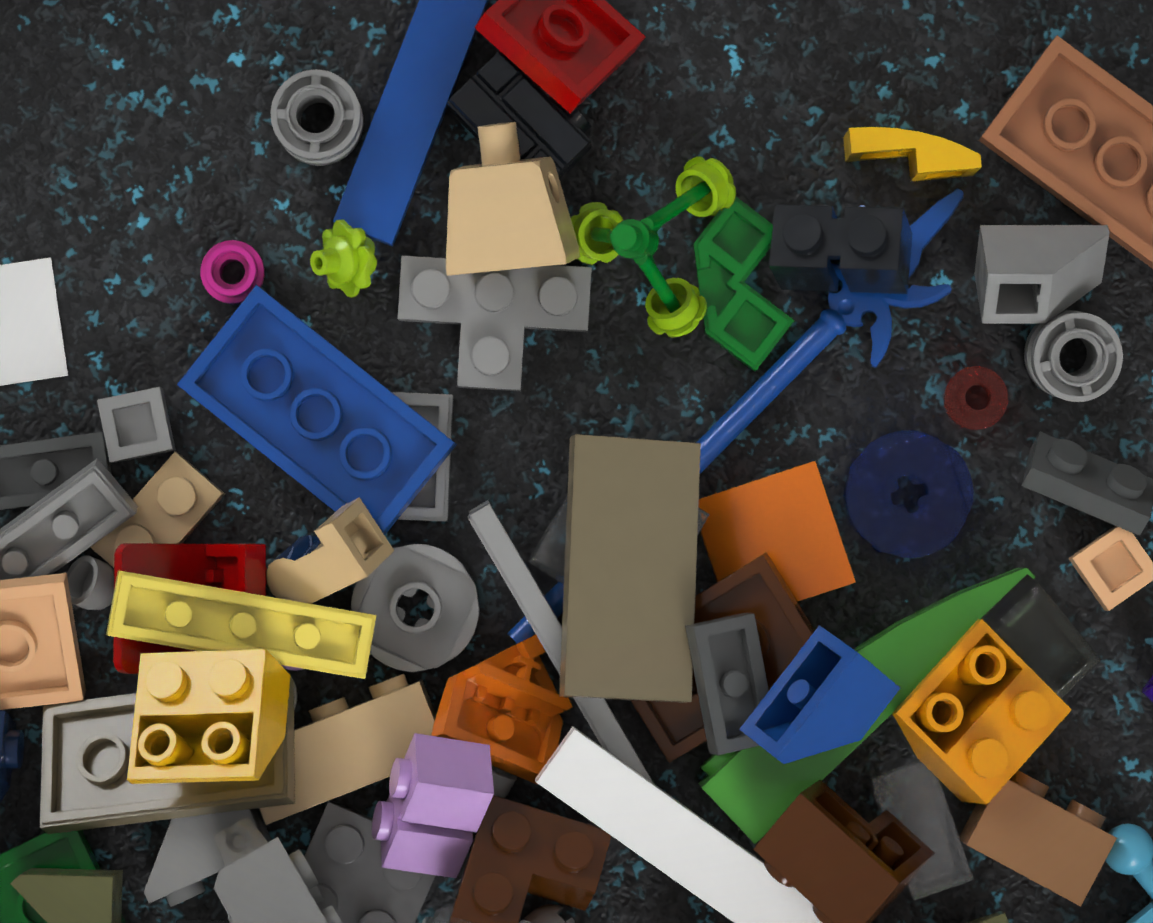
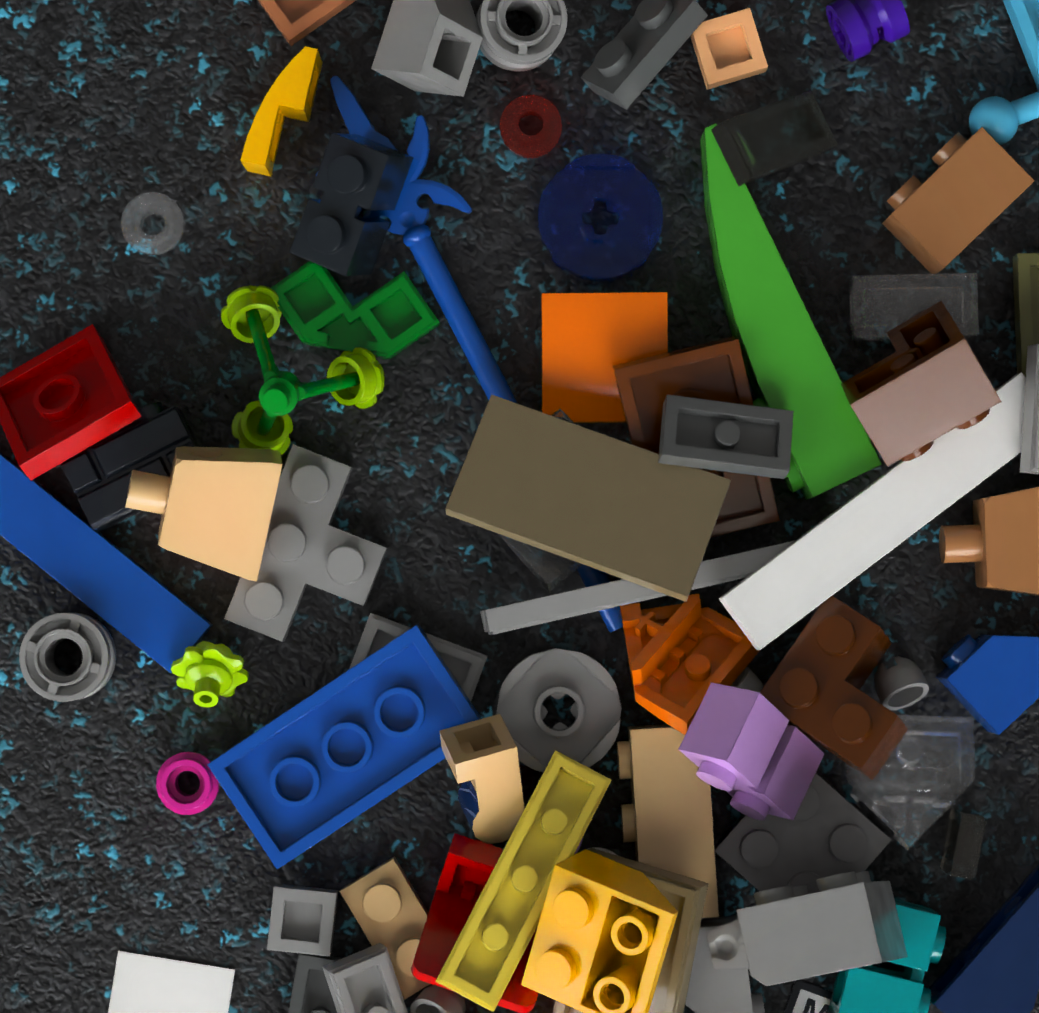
camera: 70 degrees left, 0 degrees up
blue slope [739,625,900,764] -> none
light orange slope [892,619,1072,804] -> none
none -> clear plate [121,192,185,255]

